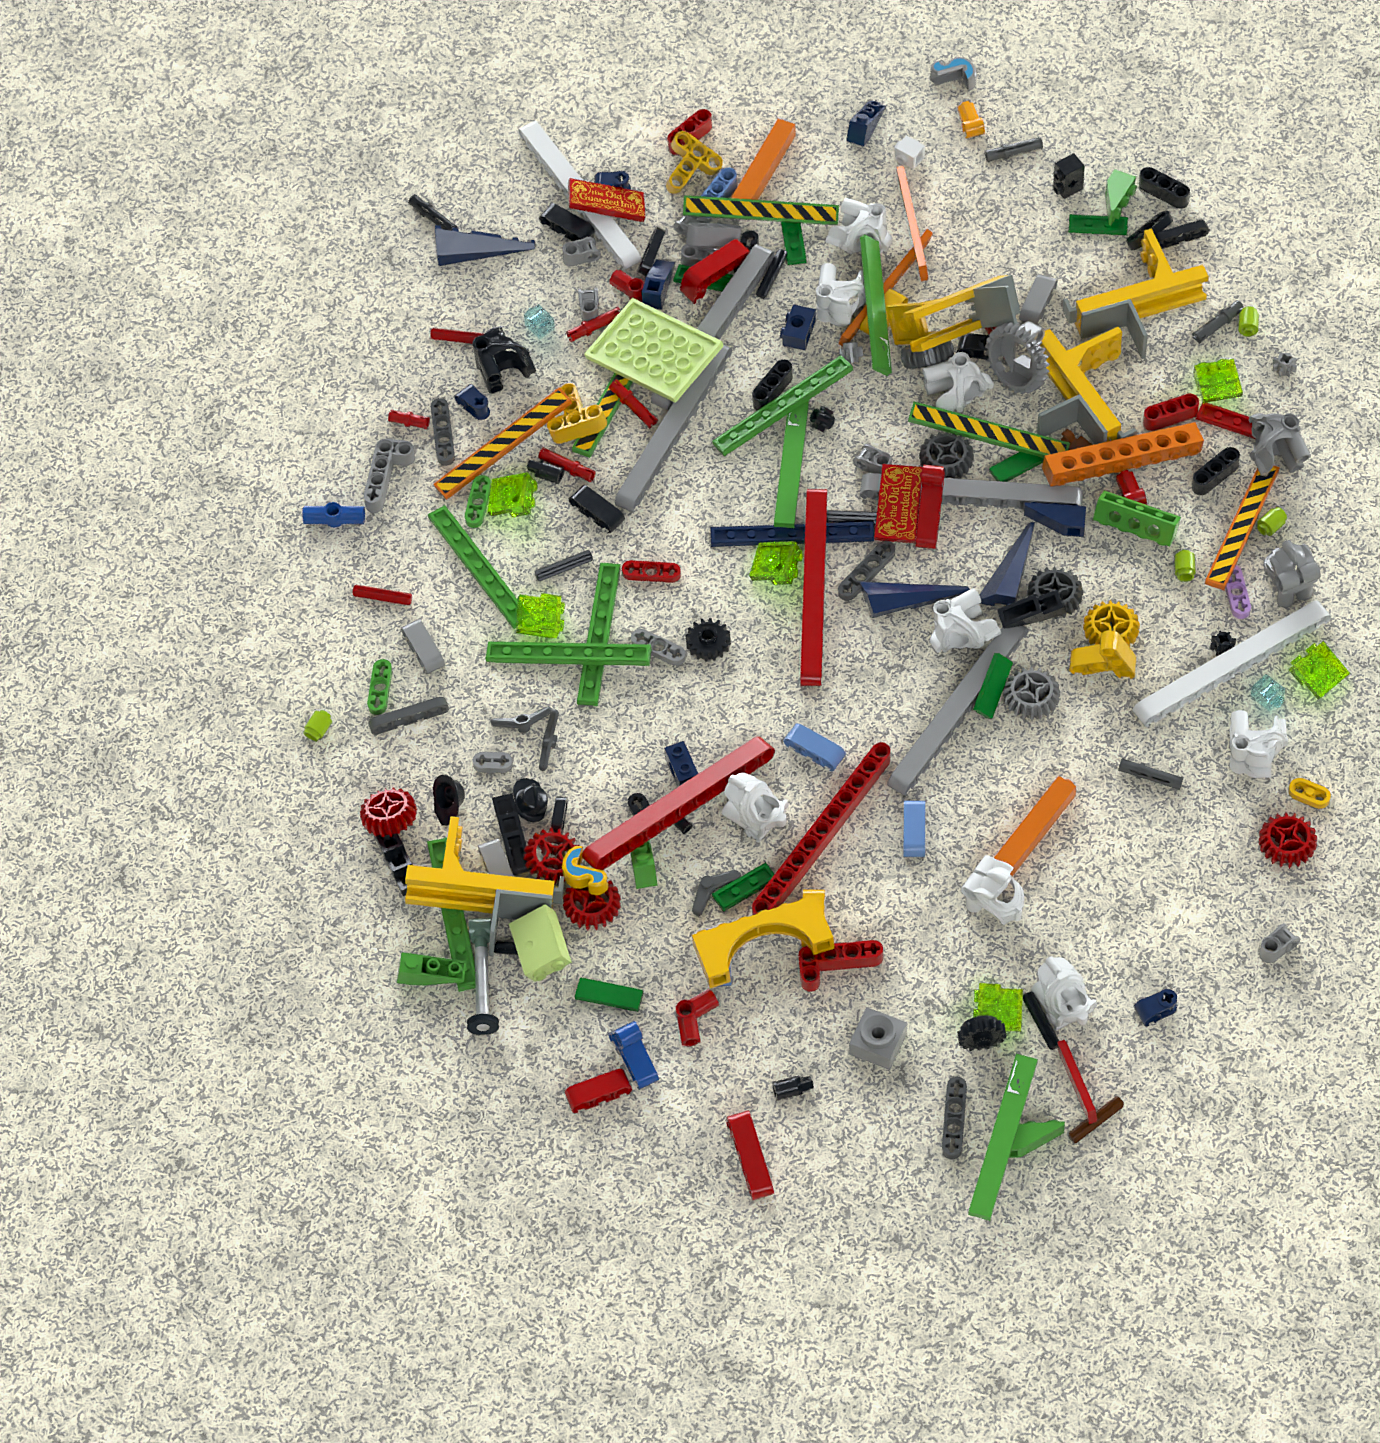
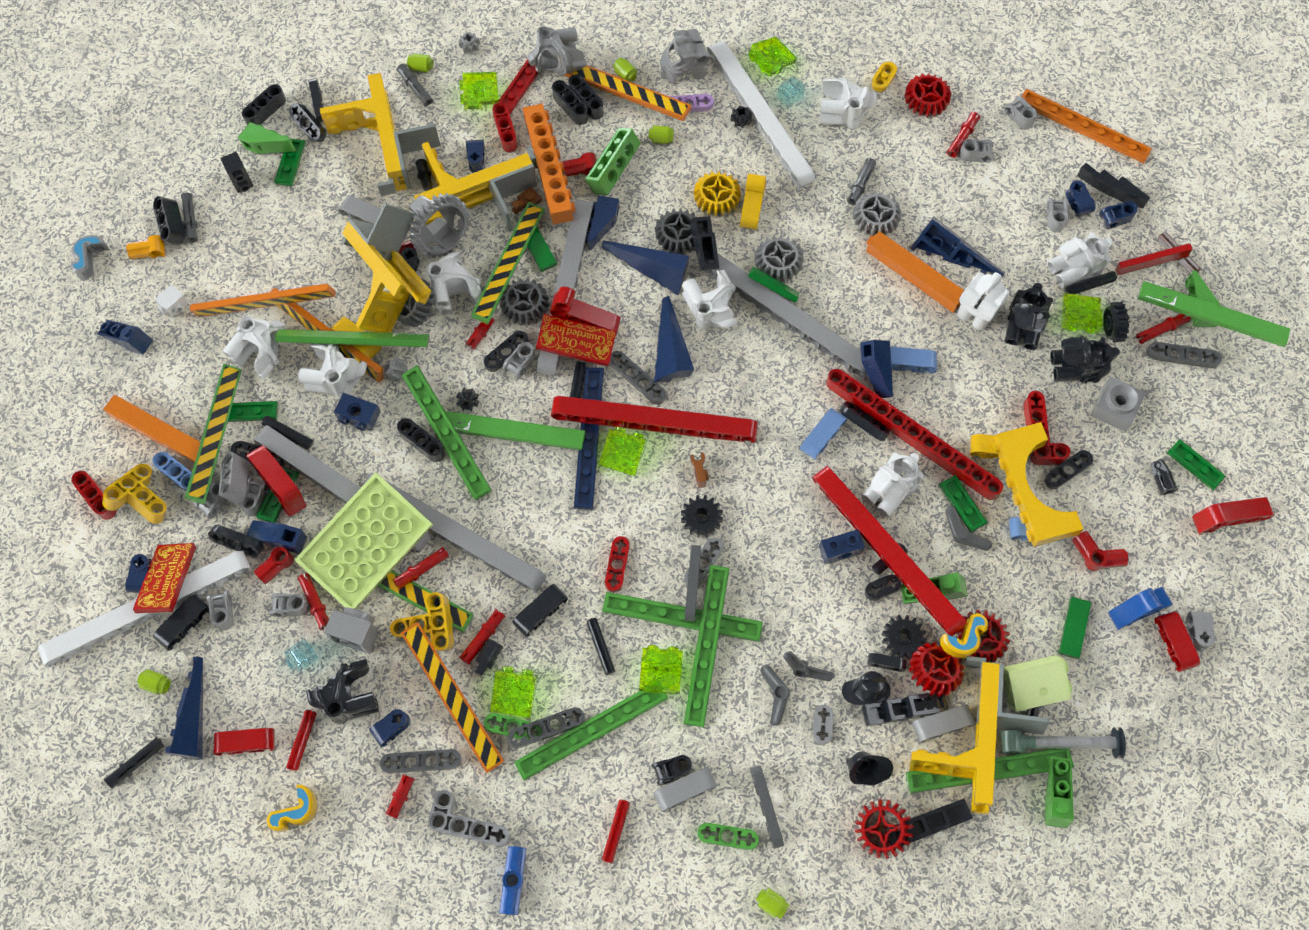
camera: 90 degrees left, 10 degrees up
none -> lime brick [137,669,171,695]
none -> black beam [153,196,185,244]
none -> red beam [213,728,275,756]
none -> yellow animal [266,785,317,832]
none -> light grey piece [324,607,379,654]
none -> red axle [465,318,495,350]
none -> dark blue piece [466,139,485,173]
none -> black beam [483,331,529,372]
none -> dark grey beam [507,707,585,749]
none -> black beam [568,74,604,120]
none -> black piece [651,755,692,786]
none -> dark grey beam [684,545,701,622]
none -> dark orange plate [690,452,709,489]
none -> black beam [840,401,890,441]
none -> light grey gear [853,191,901,235]
none -> dark blue slope [860,340,893,398]
none -> black gear [881,615,927,660]
none -> dark blue wedge [910,216,1005,277]
none -> red pin [946,112,981,158]
none -> light grey piece [959,139,994,163]
none -> black helmet [1004,283,1053,351]
none -> orange tile [1022,89,1152,164]
none -> black beam [1044,450,1093,489]
none -> light grey piece [1046,198,1068,232]
none -> black helmet [1050,335,1120,384]
none -> black slope [1077,163,1150,209]
none -> dark blue piece [1099,201,1138,229]
none -> red pin [1136,313,1191,344]
none -> green tile [1167,439,1226,490]
none -> light grey piece [1187,611,1215,651]

